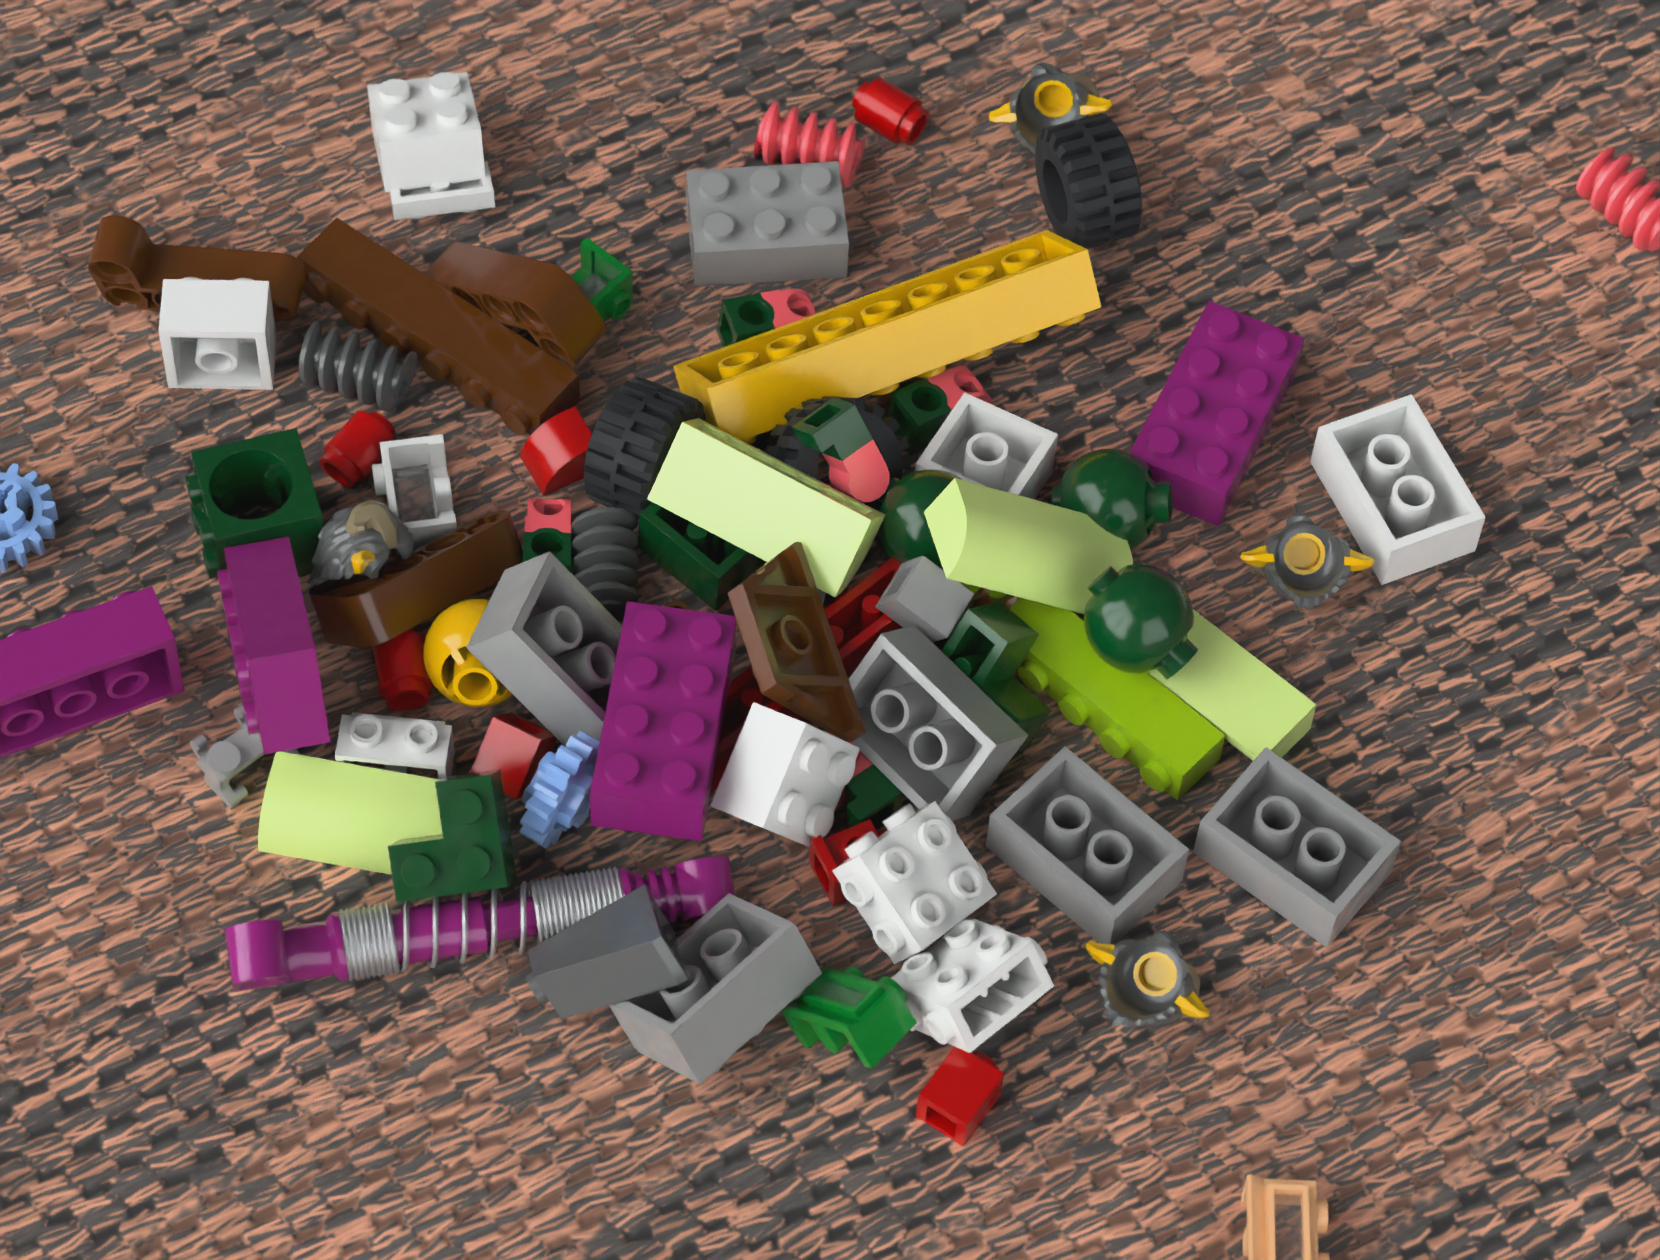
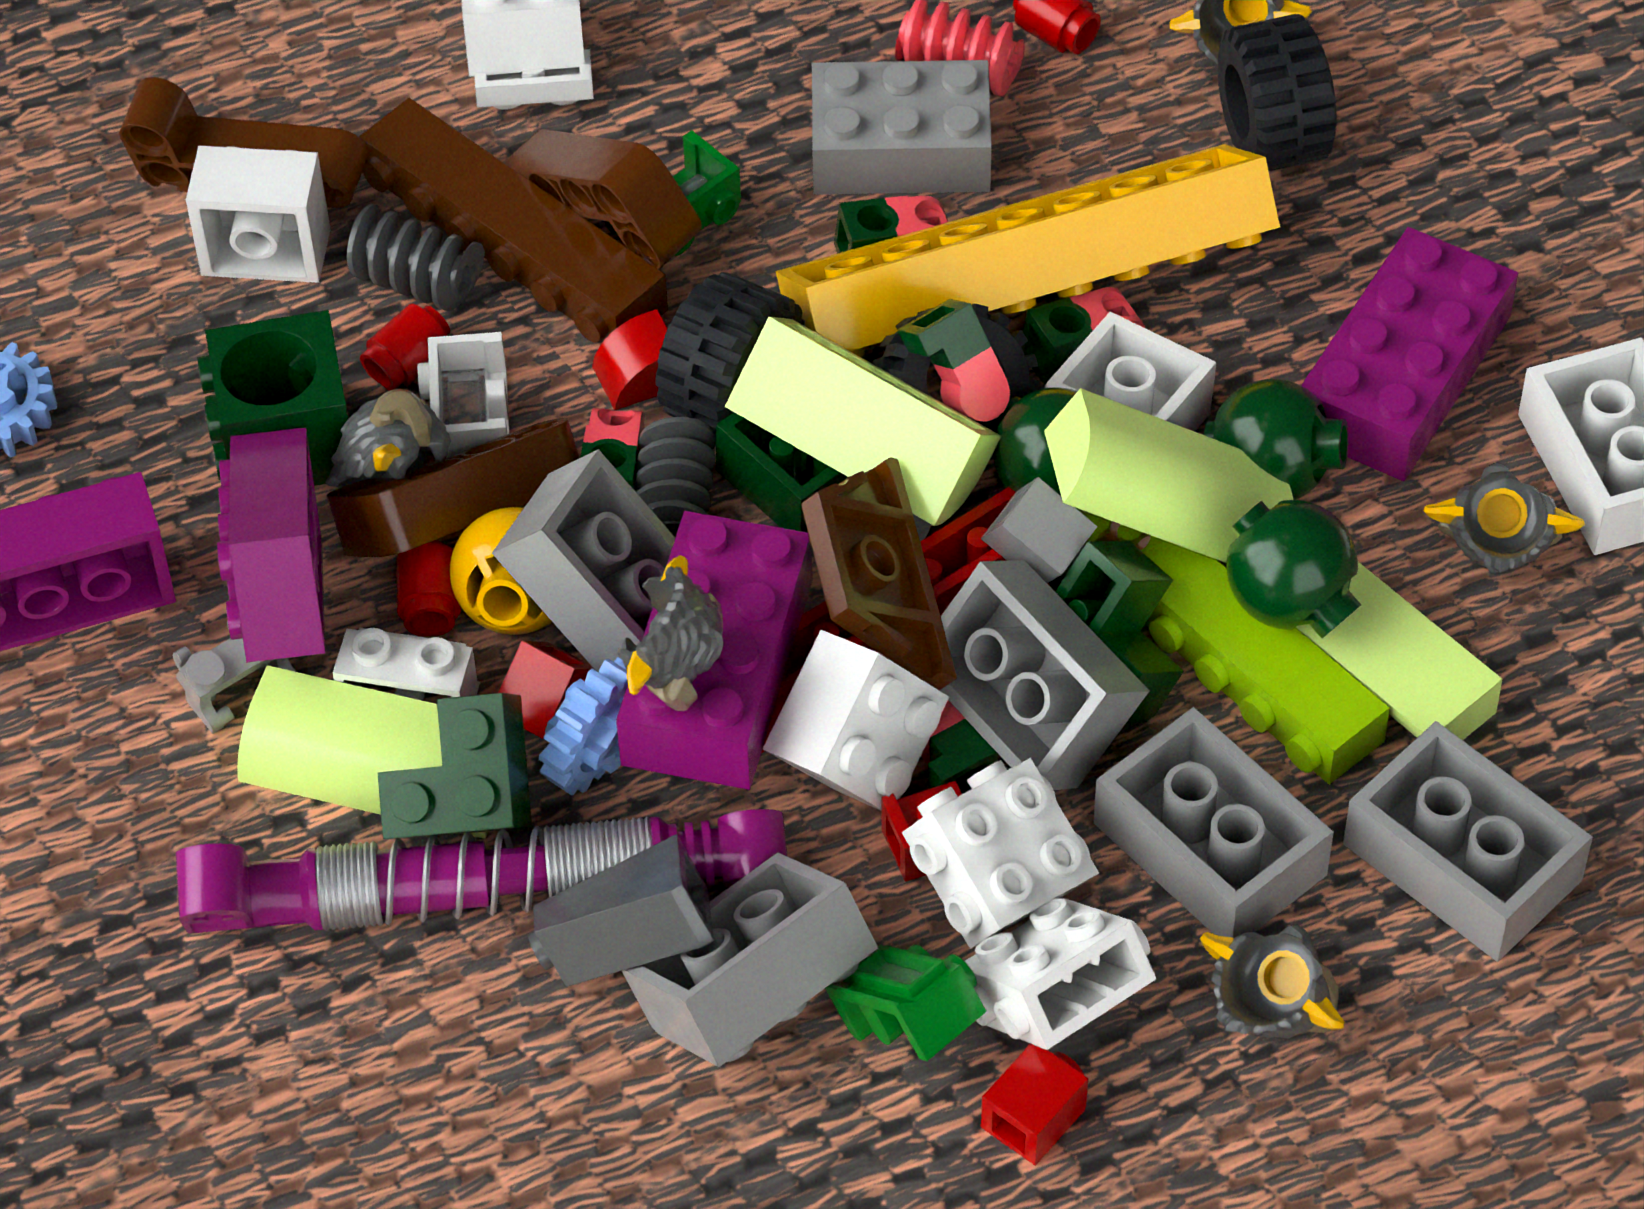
camera: 10 degrees right, 5 degrees down
none -> dark grey hair [617,555,723,711]

